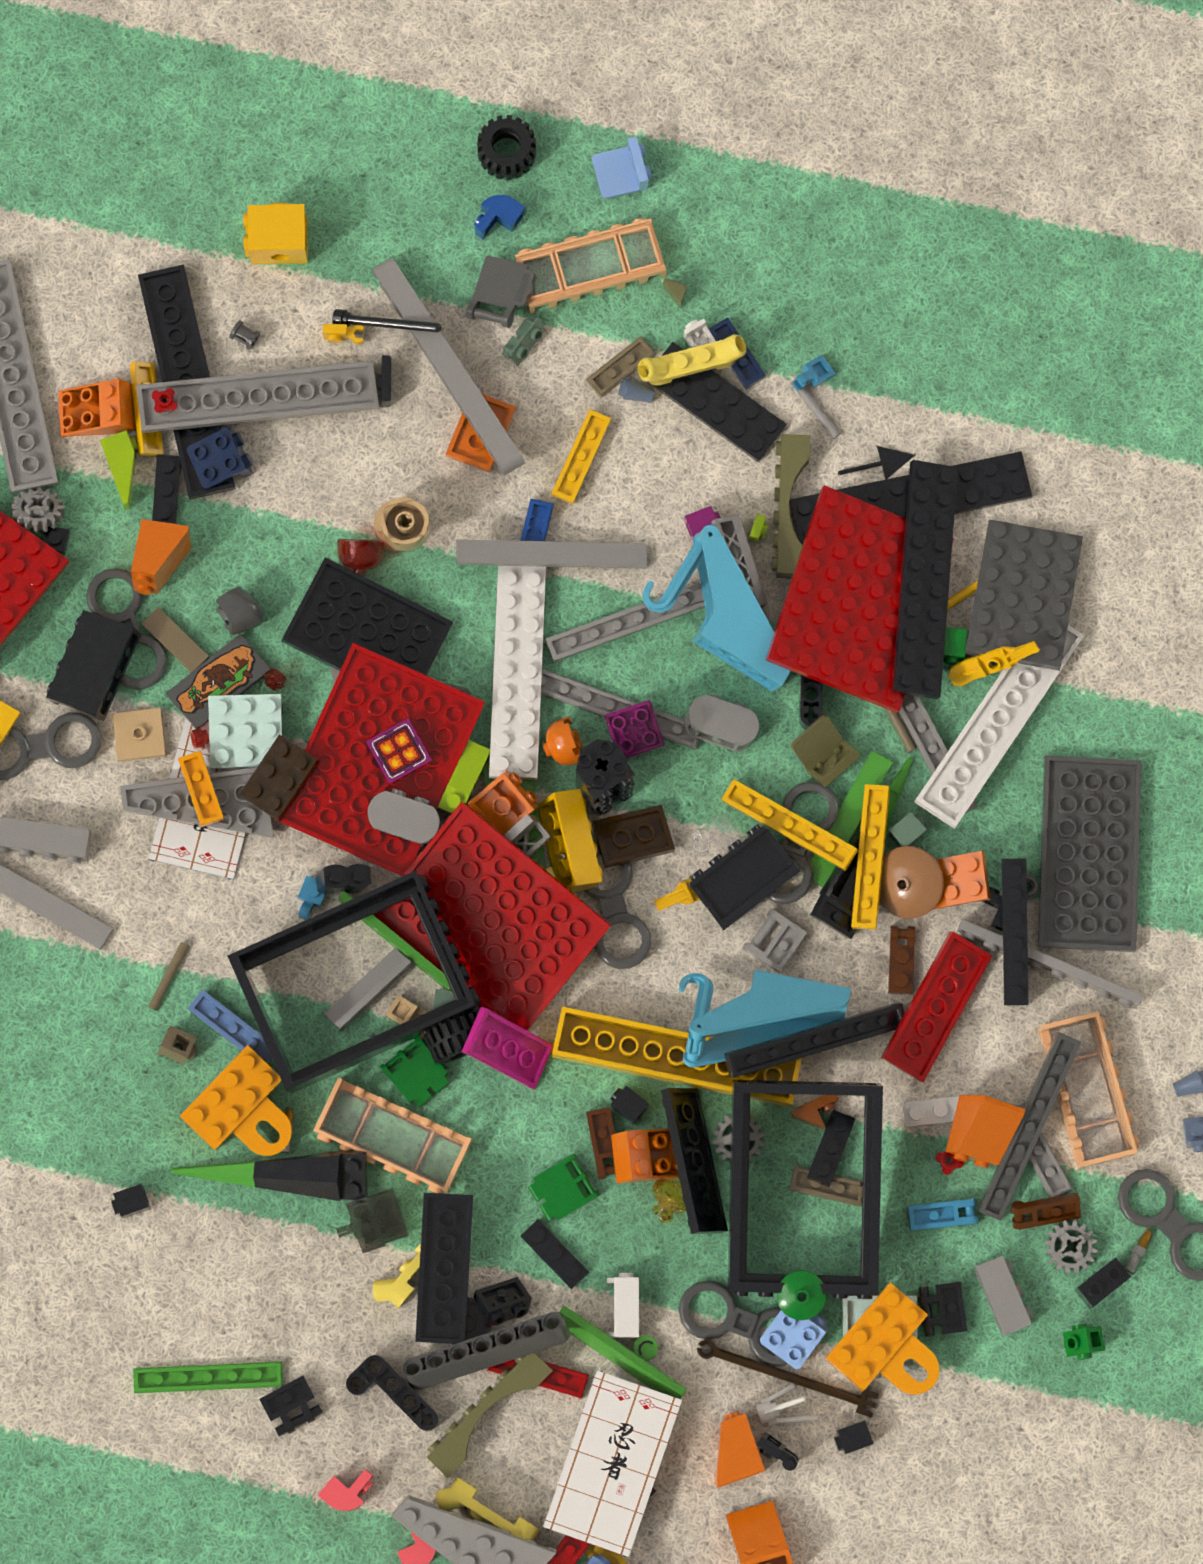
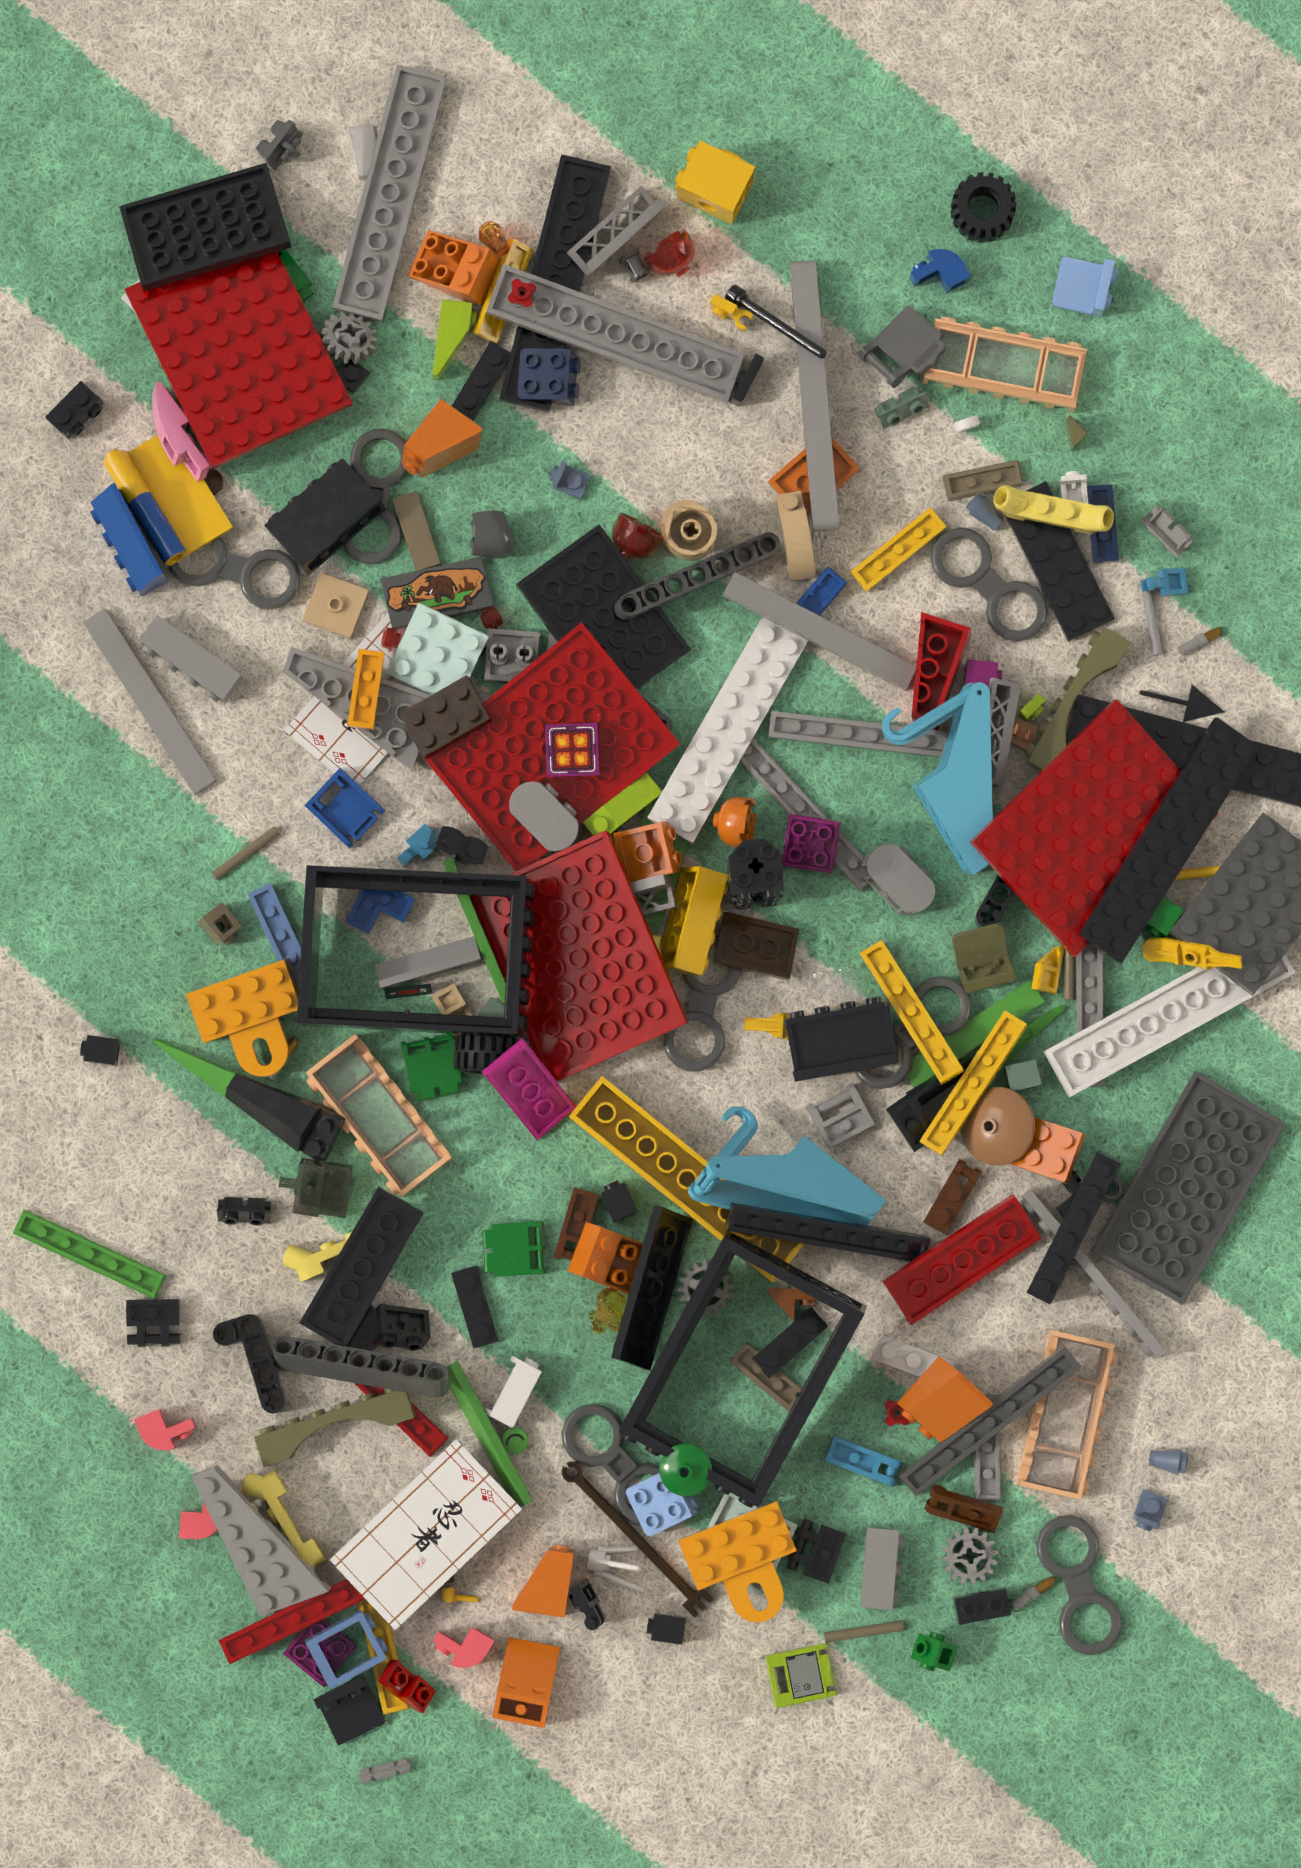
camera: 30 degrees right, 5 degrees up
none -> black hinge [217,1197,271,1226]
none -> blue container [304,768,386,848]
none -> blue plate [345,890,415,934]
none -> black sticker [384,984,432,999]
none -> coral brick [433,1626,495,1668]
none -> yellow hand [440,1587,478,1603]
none -> clear orange cone [478,221,510,256]
none -> light grey plate [484,629,540,683]
none -> sand blue bracket [550,461,591,500]
none -> light grey fence [567,186,666,276]
none -> dark grey beam [614,532,781,620]
none -> clear red cylinder [643,228,695,277]
none -> container [764,1643,837,1708]
none -> tan arch [775,491,816,582]
none -> dark tan bar [824,1620,904,1643]
none -> red wedge [911,612,972,730]
none -> dark grey bar [930,527,1048,642]
none -> white tile [954,415,981,433]
none -> nougat tile [1011,717,1038,751]
none -> yellow tile [1031,946,1064,994]
none -> light grey hinge [1141,505,1194,557]
none -> light grey piece [1178,627,1222,656]

